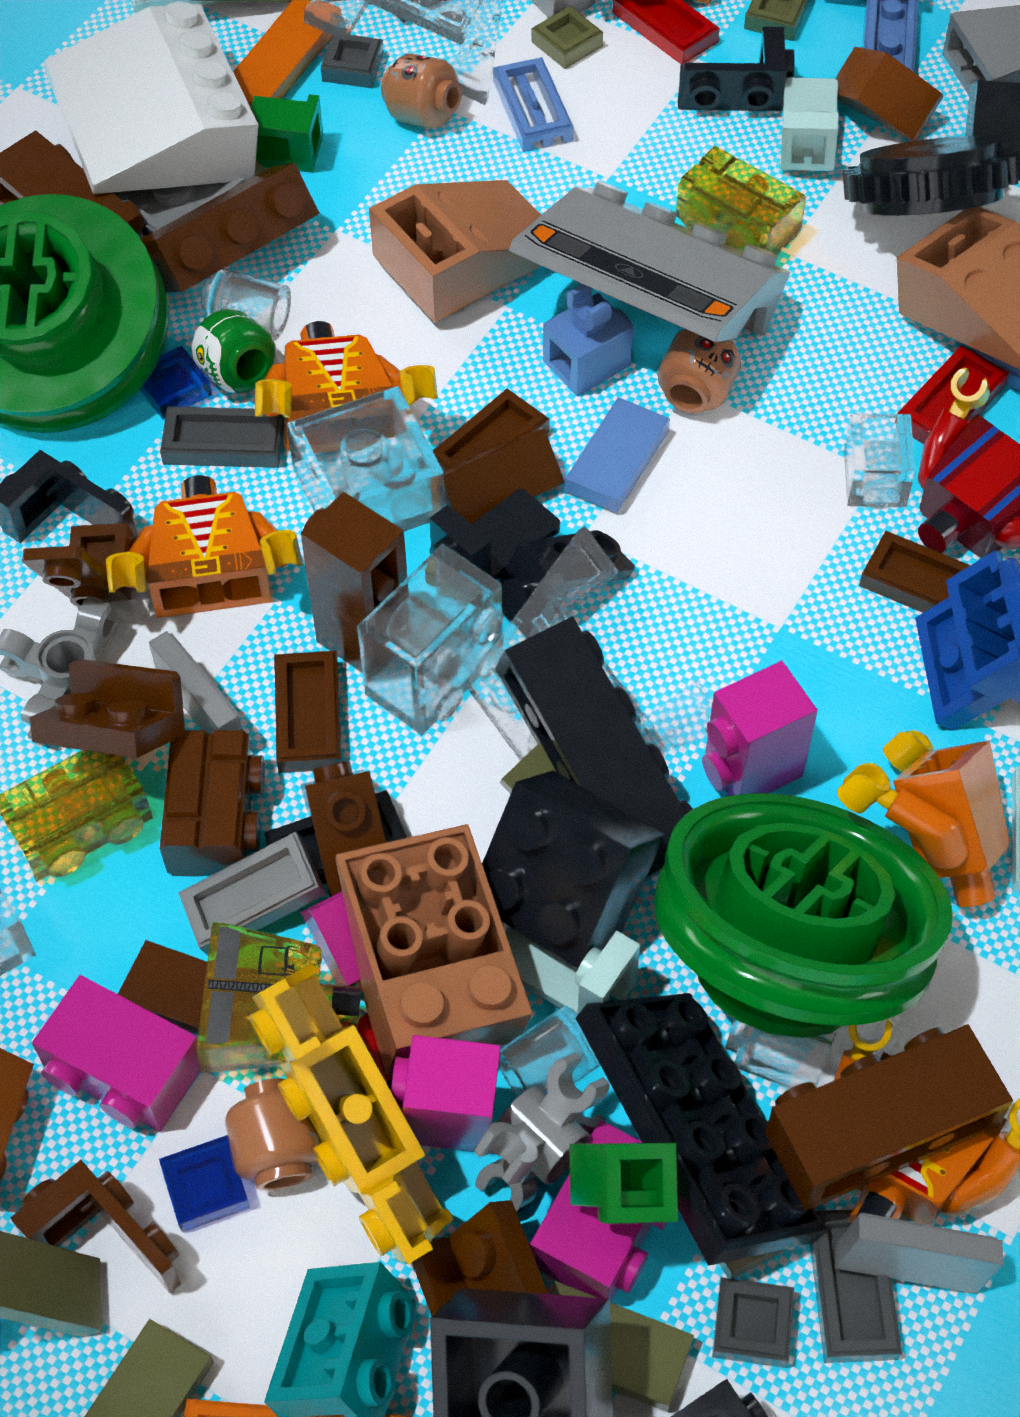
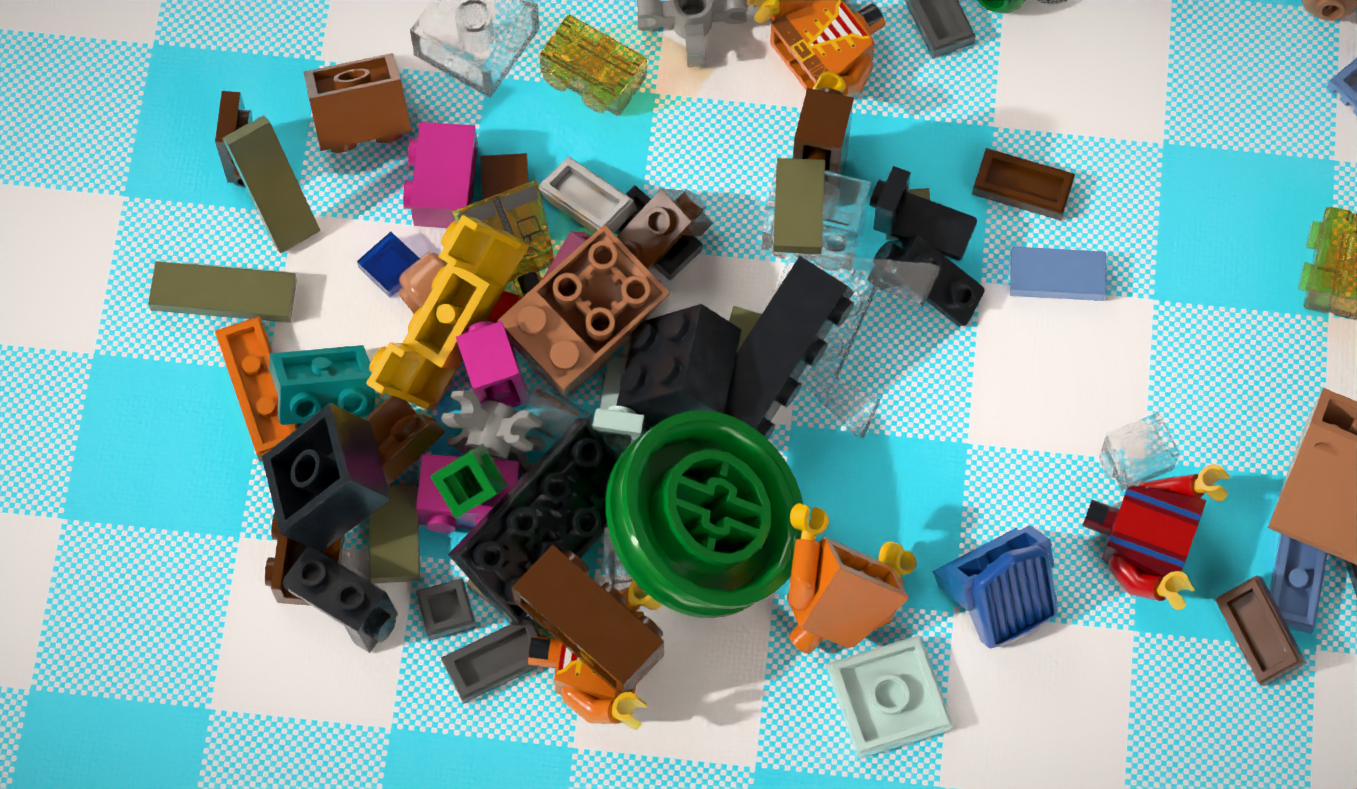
camera: 65 degrees right, 10 degrees up
reddish brown bracket [10,1159,181,1294] -> none
reddish brown bracket [29,659,186,758] -> none
light grey tile [148,631,242,733] -> none
reddish brown brick [160,730,265,876] -> none
torso [255,321,438,451] -> none
reddish brown tile [274,650,342,773] -> none
clear brick [286,386,446,532] -> none
nougat slope [369,180,541,323] -> none
reddish brown tile [434,427,565,524] -> none
light grey piece [508,181,791,342] -> none
medium blue brick [543,284,634,396] -> none
nougat head [657,329,742,413] -> none
dark pink brick [702,660,818,796] -> none
light grey tile [835,1212,1004,1294] -> none
reddish brown tile [859,530,970,613] -> none
red tile [894,345,1009,444] -> none
none -> olive tile [773,158,825,254]

